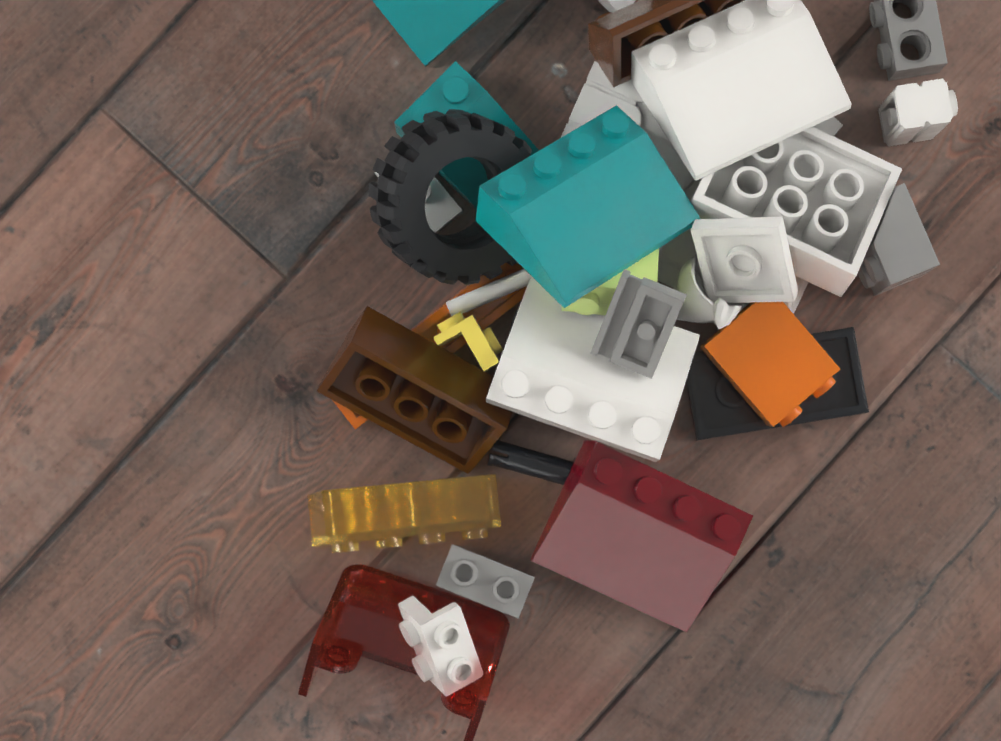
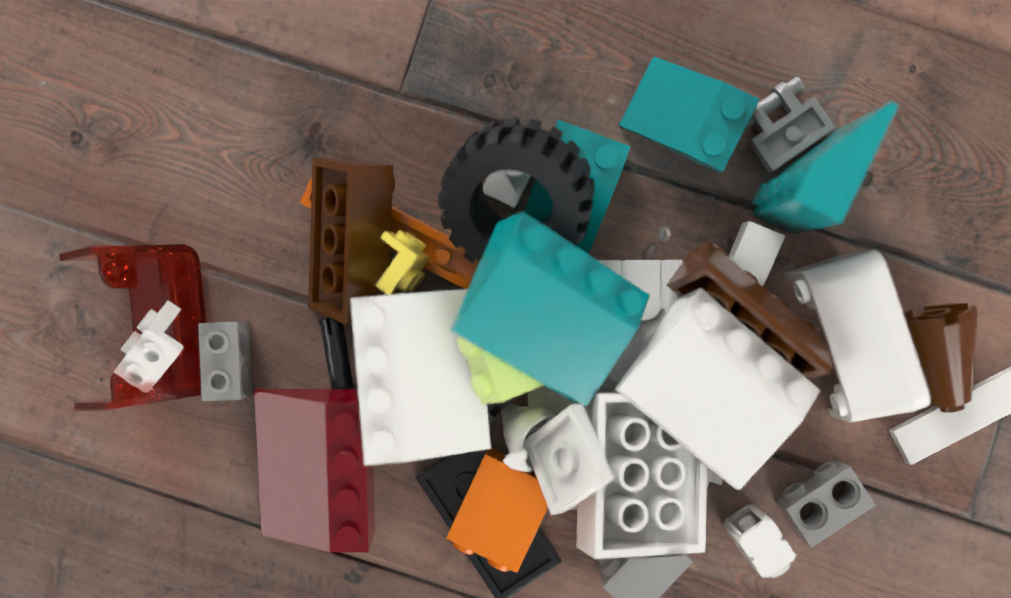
camera: 70 degrees right, 5 degrees up
clear yellow wedge [307,474,501,553] -> none
white bar [446,269,531,316] -> none
light grey plate [590,269,687,379] -> none

